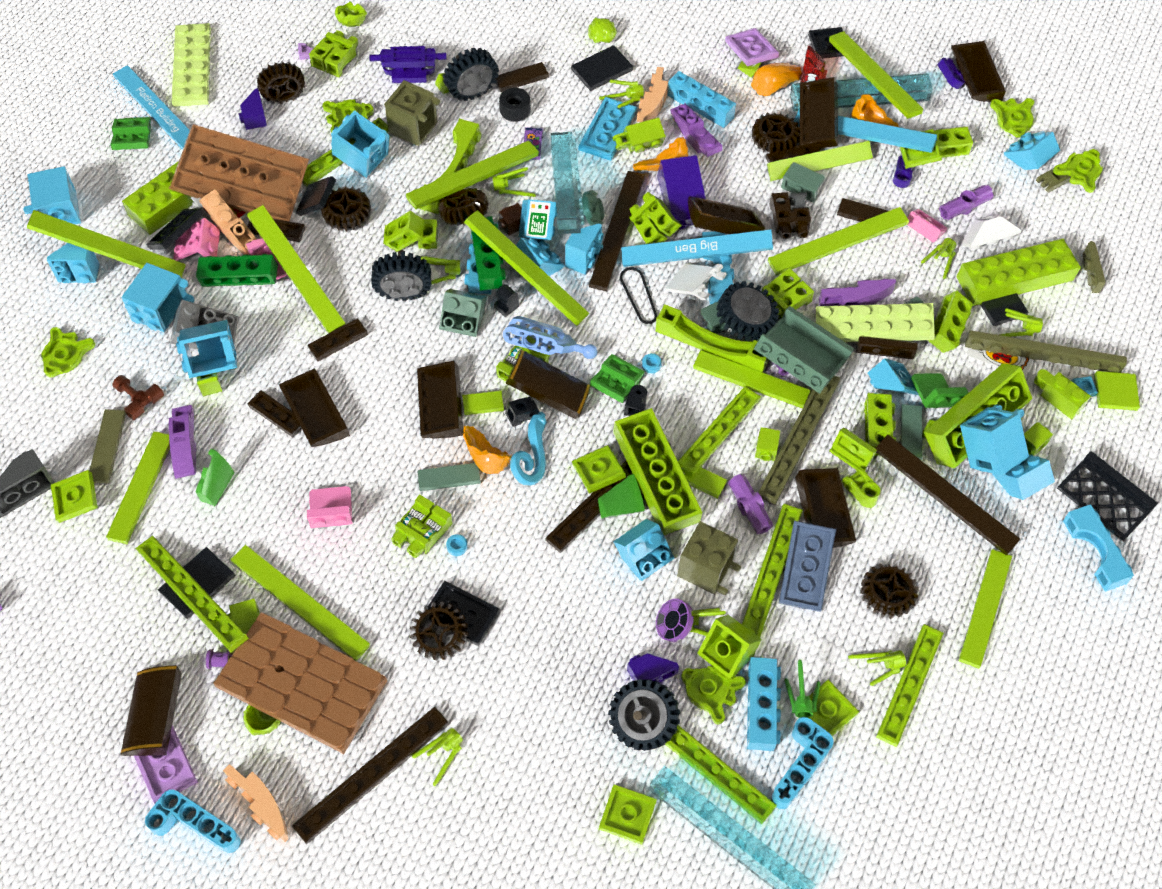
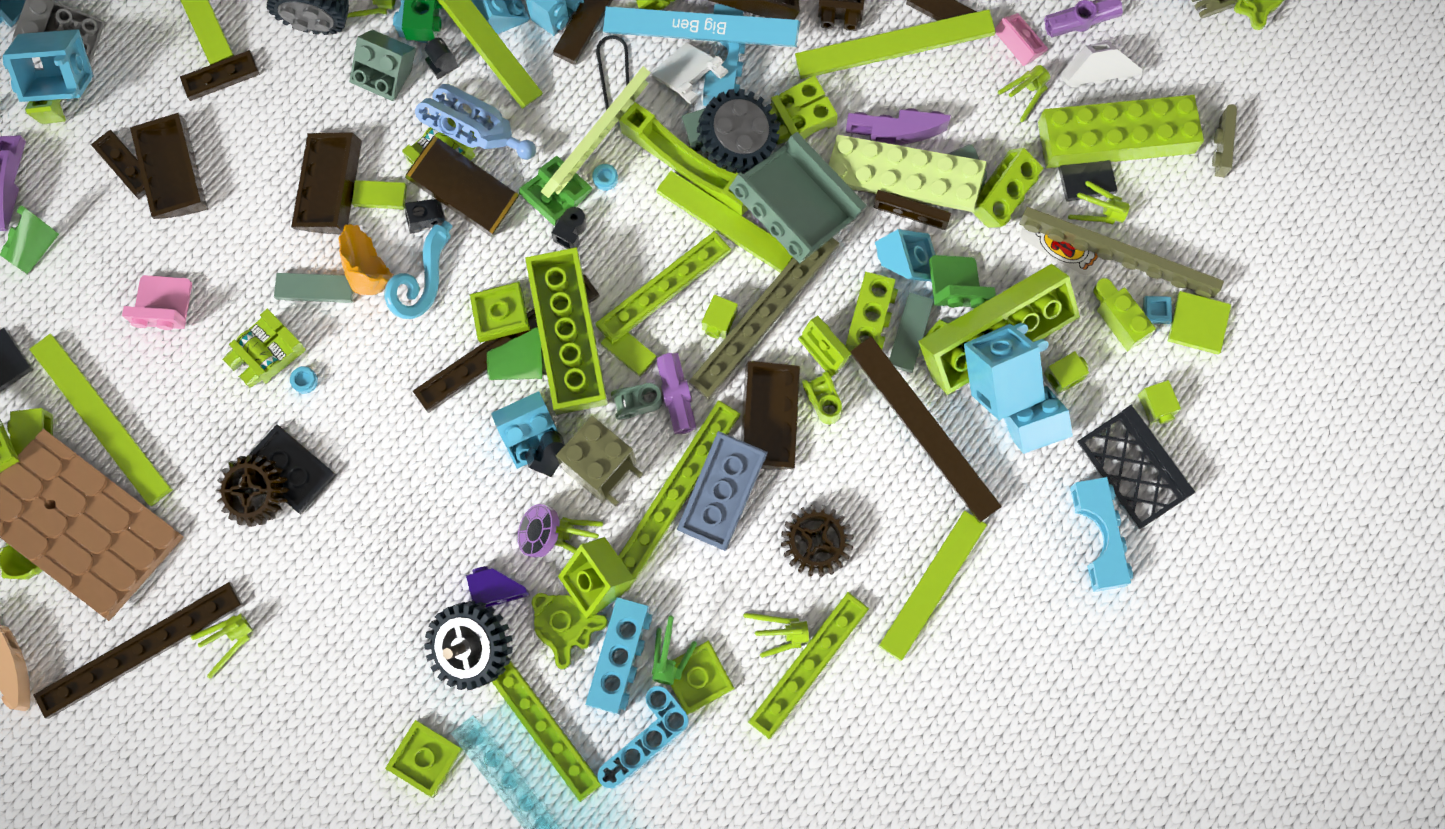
camera: 15 degrees right, 15 degrees up
none -> black leg [525,431,565,477]
none -> yellowish green plate [541,66,651,198]
none -> sand green piece [611,383,663,420]
none -> lime brick [1138,380,1181,425]

